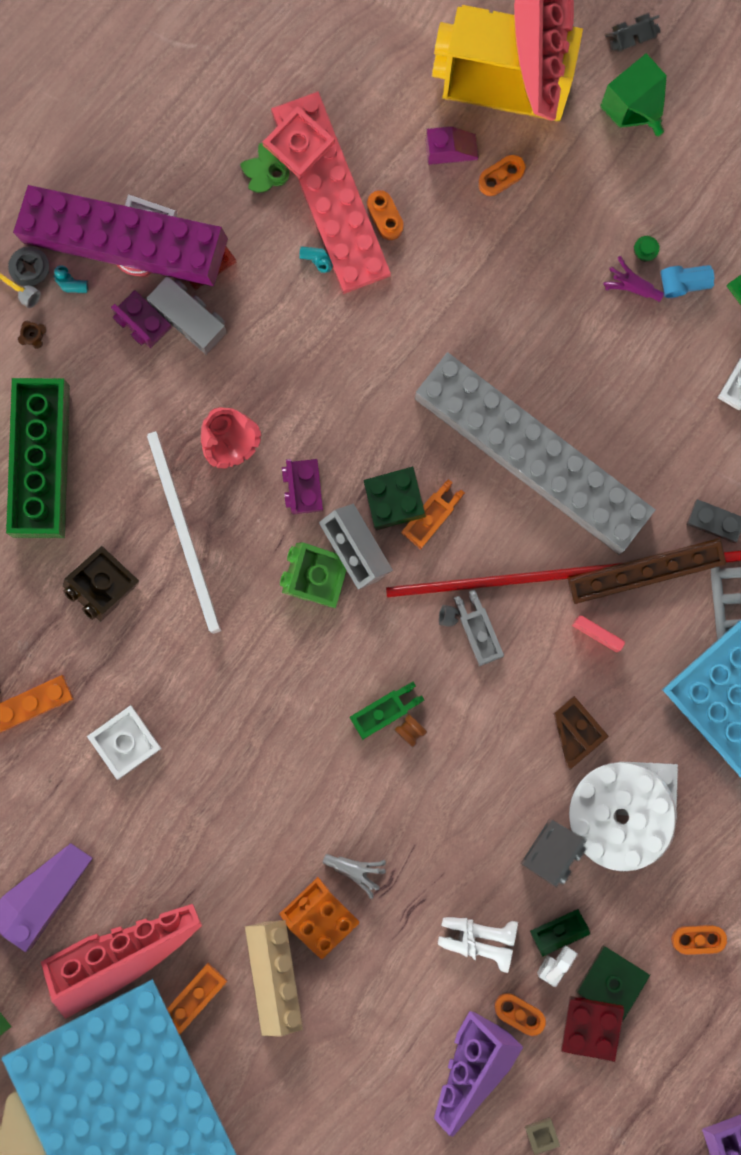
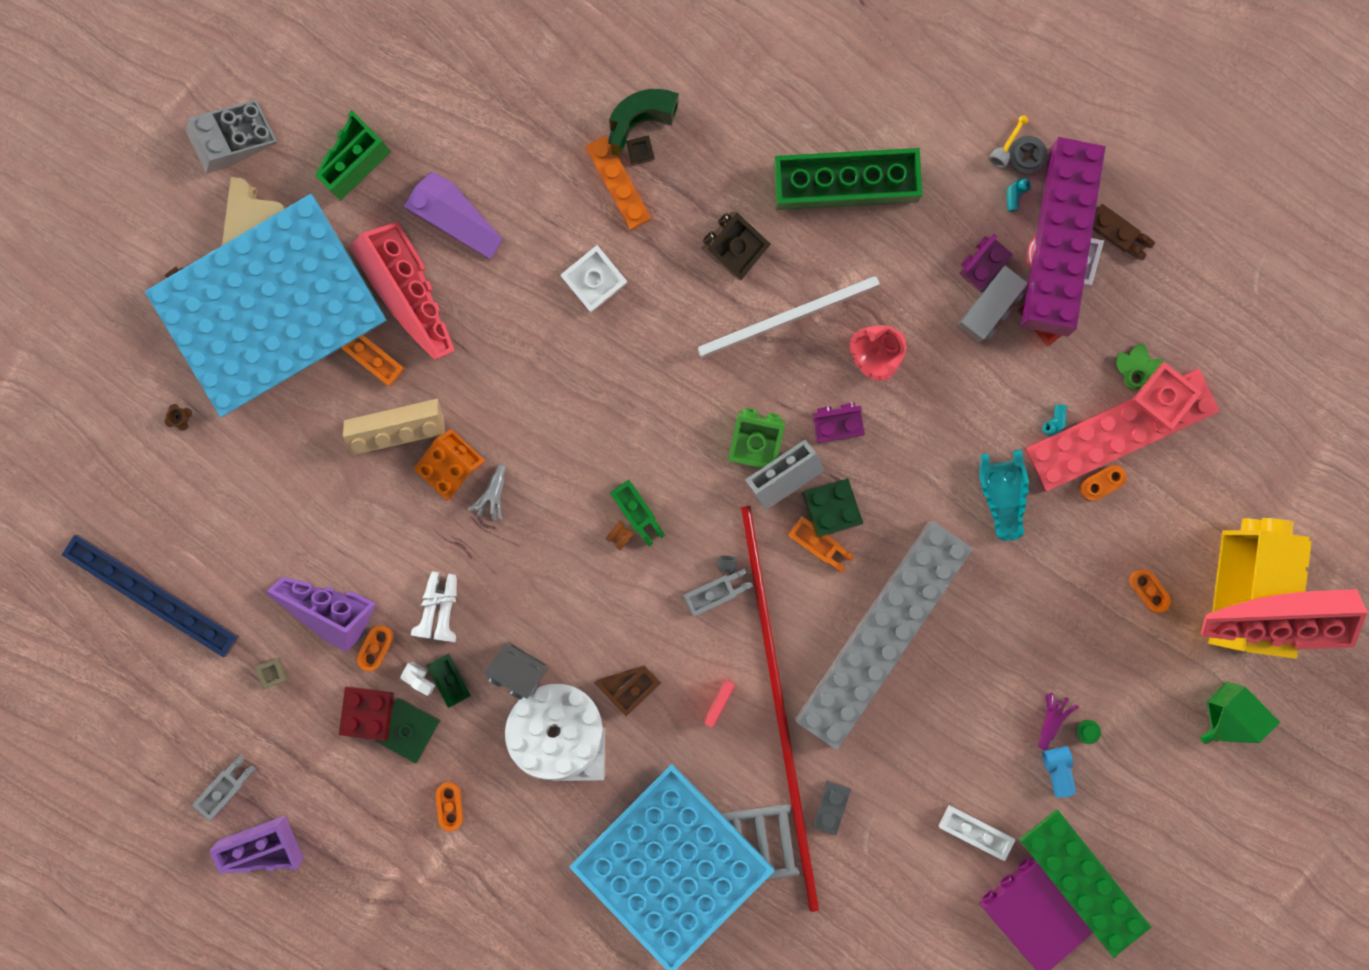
camera: 90 degrees right, 5 degrees up
reddish brown plate [18,321,47,349] -> none
magenta slope [425,126,478,165] -> none
reddish brown tile [567,538,726,604] -> none
dark grey hinge [605,13,661,52] -> none
none -> teal animal [979,450,1029,541]
none -> reddish brown hinge [1093,204,1155,260]

